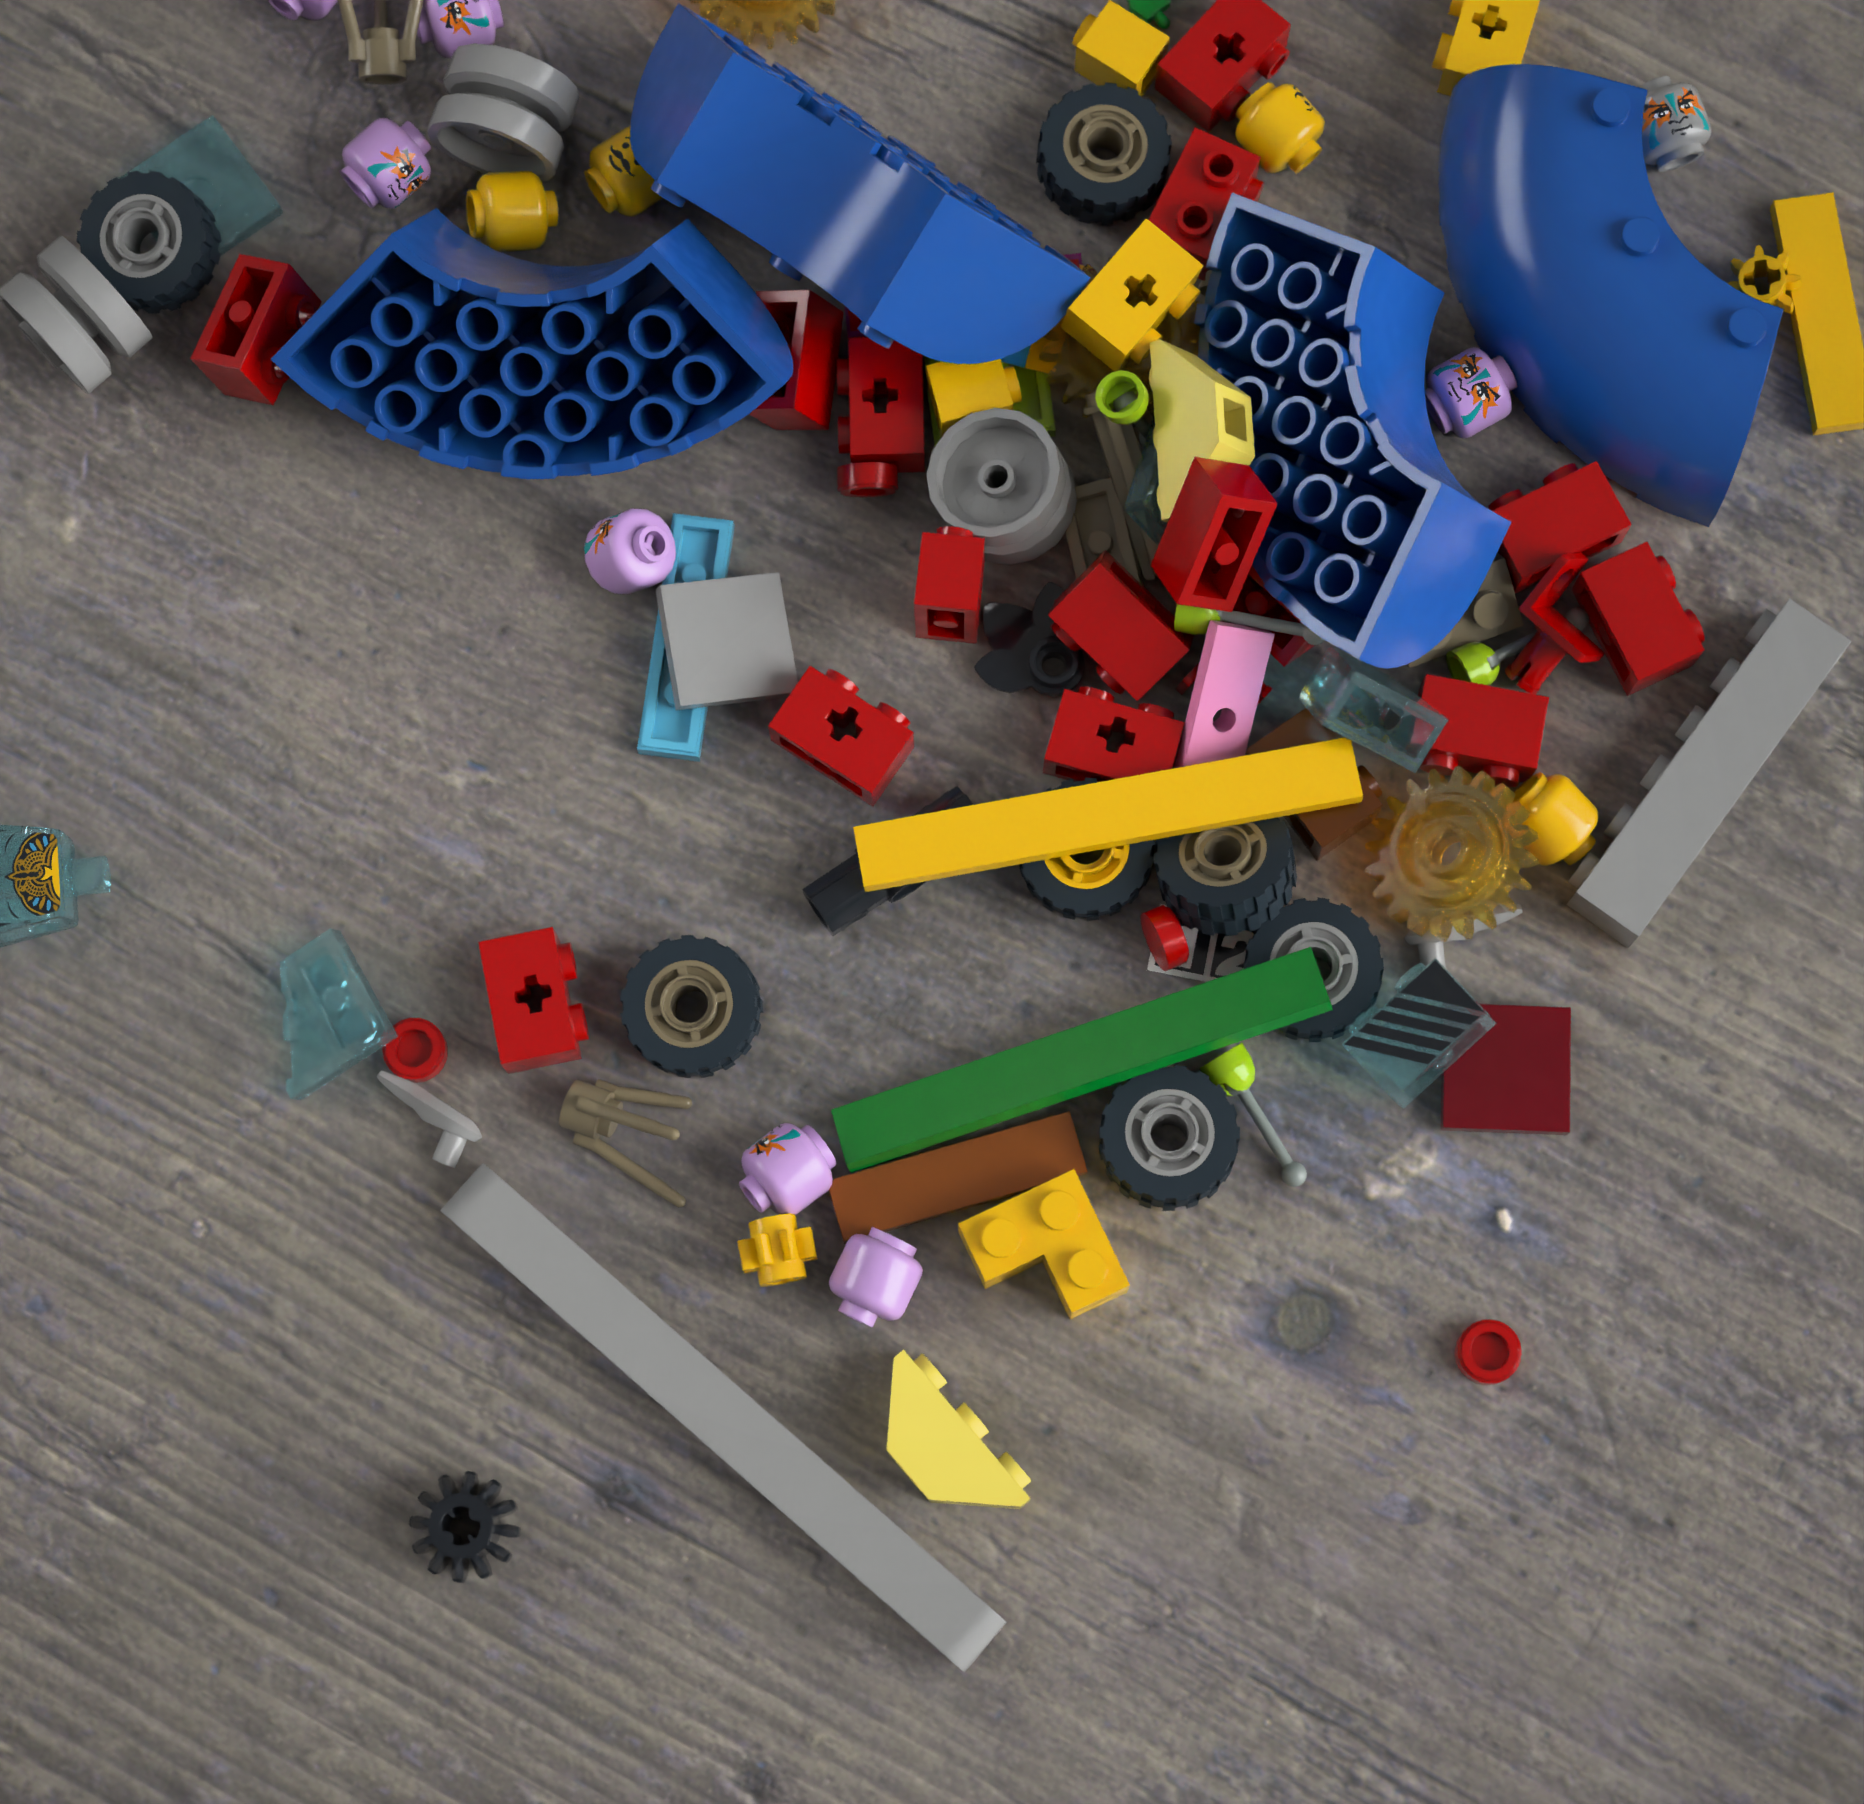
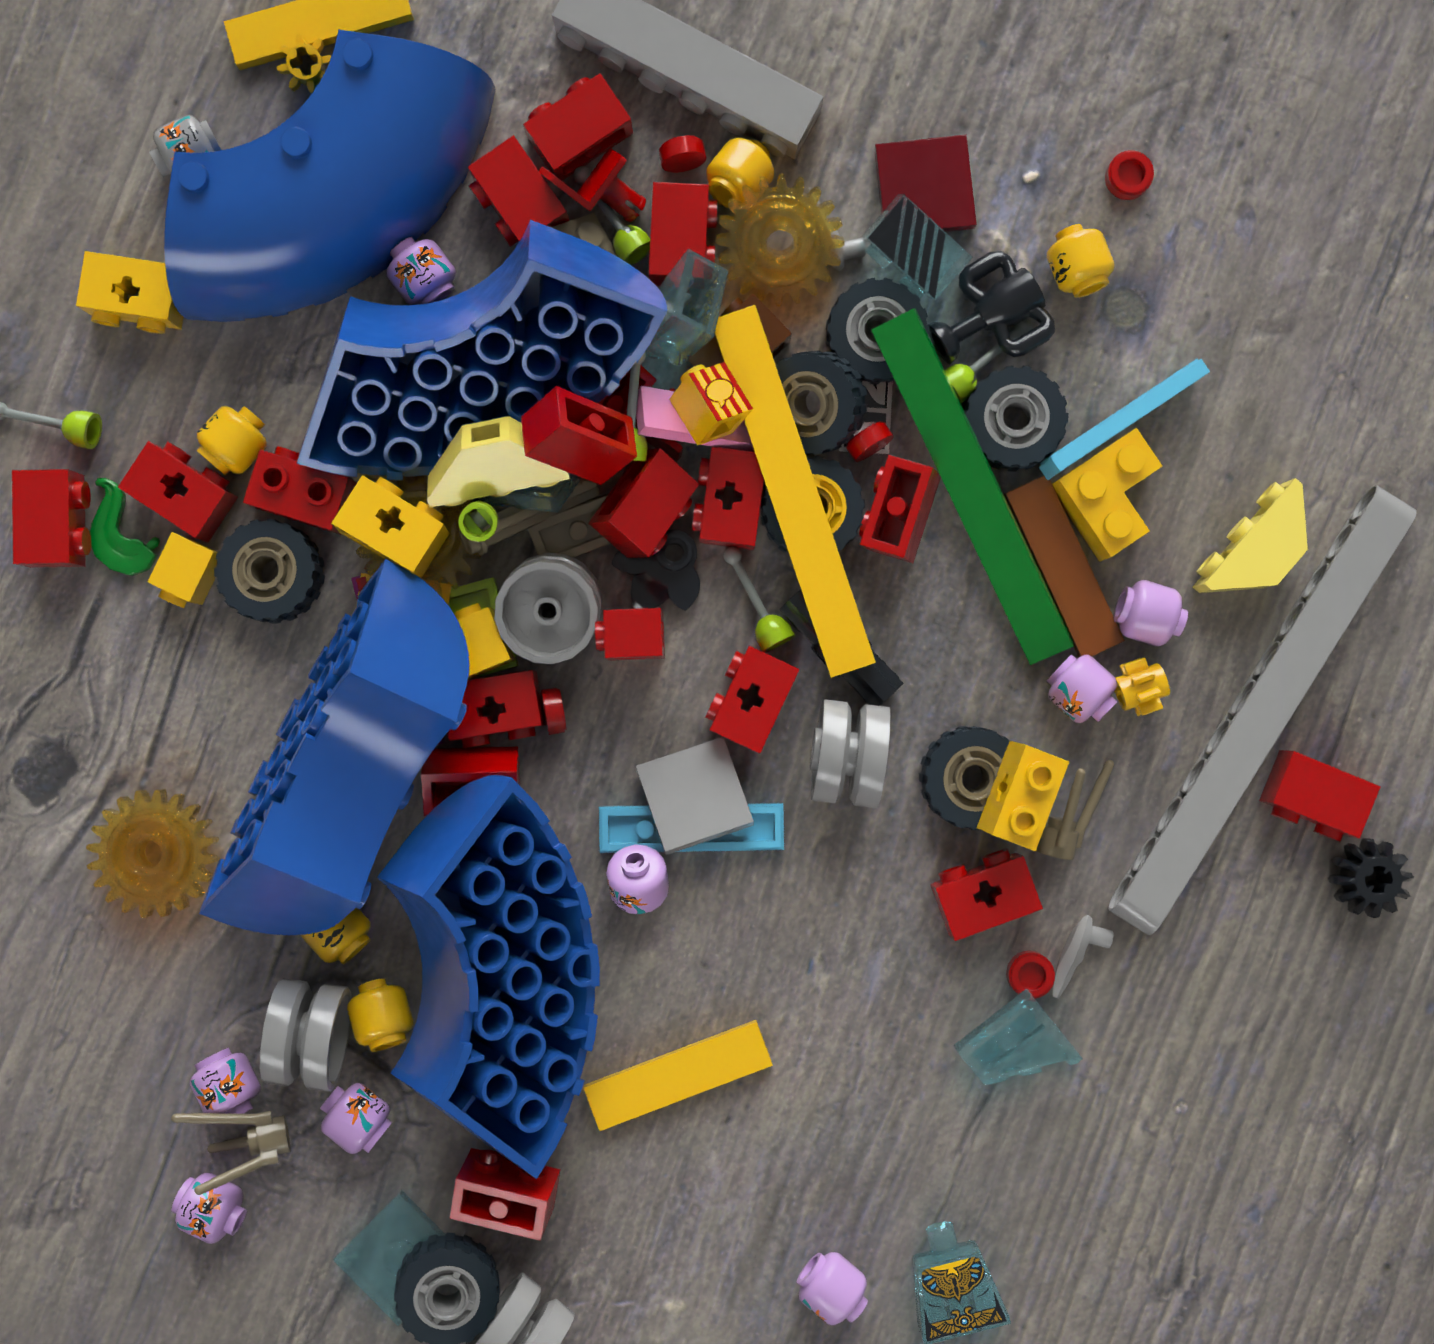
camera: 100 degrees left, 10 degrees up
none -> yellow tile [583,1020,773,1131]
none -> red tile [659,135,707,173]
none -> yellow brick [669,362,753,446]
none -> hinge [723,546,795,653]
none -> lavender head [797,1252,868,1325]
none -> light grey wheel [810,699,890,808]
none -> red brick [859,455,941,564]
none -> black piece [928,251,1055,364]
none -> yellow brick [977,741,1069,852]
none -> medium azure tile [1039,359,1210,481]
none -> yellow head [1047,224,1114,298]
none -> red brick [1259,750,1381,842]

